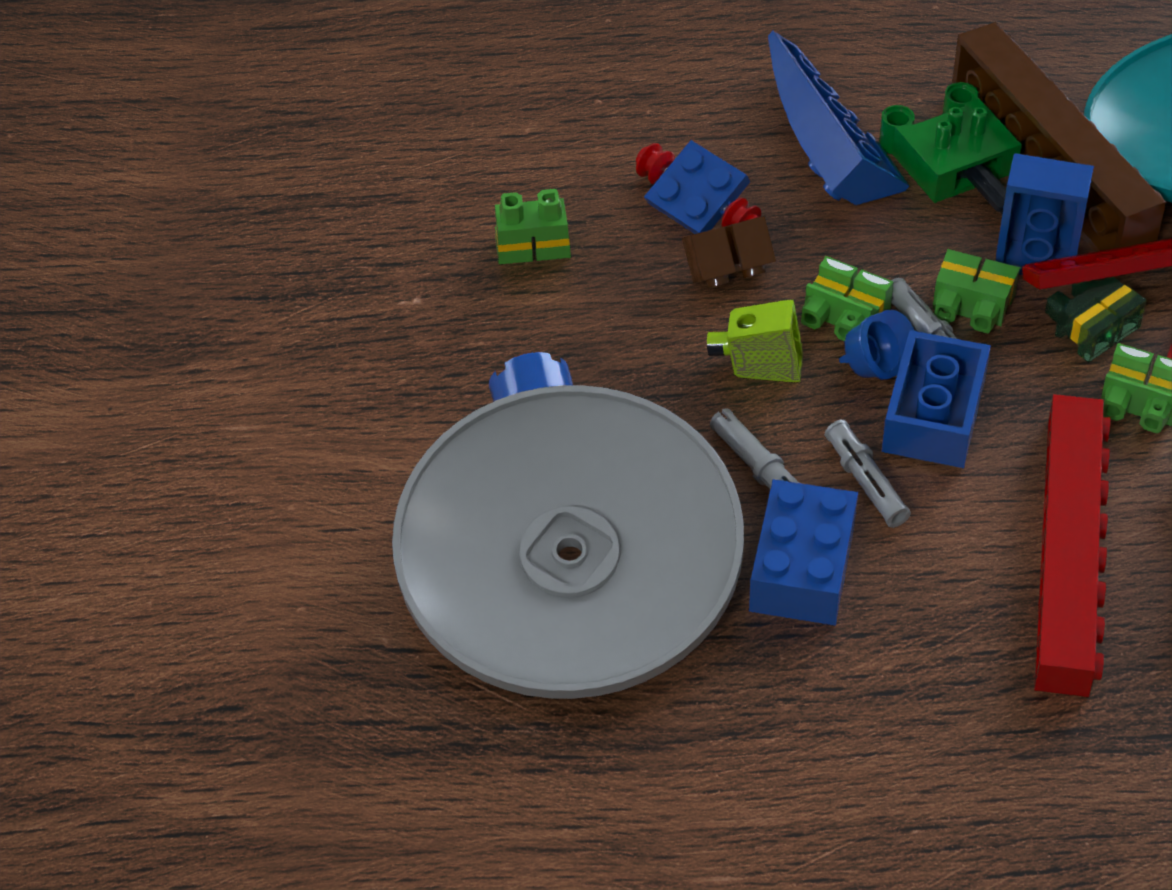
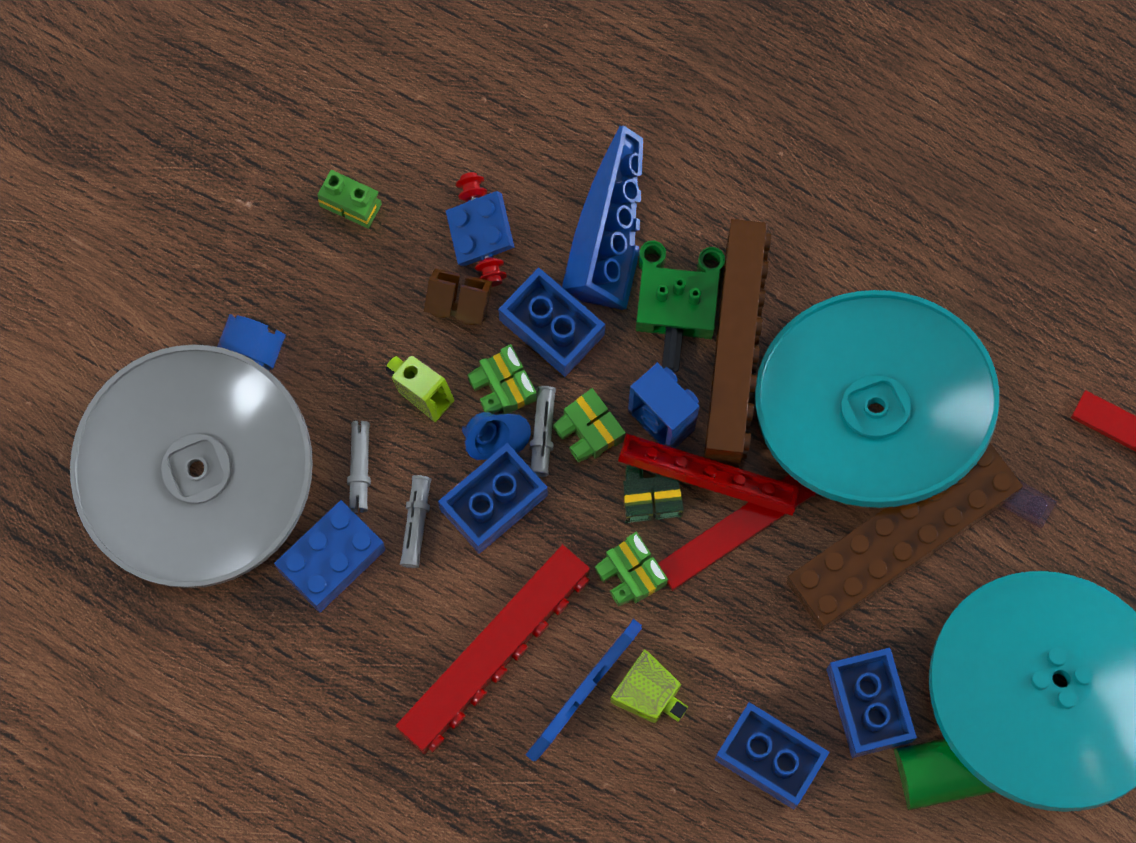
camera: 30 degrees right, 25 degrees up
none -> blue brick [498,267,605,377]

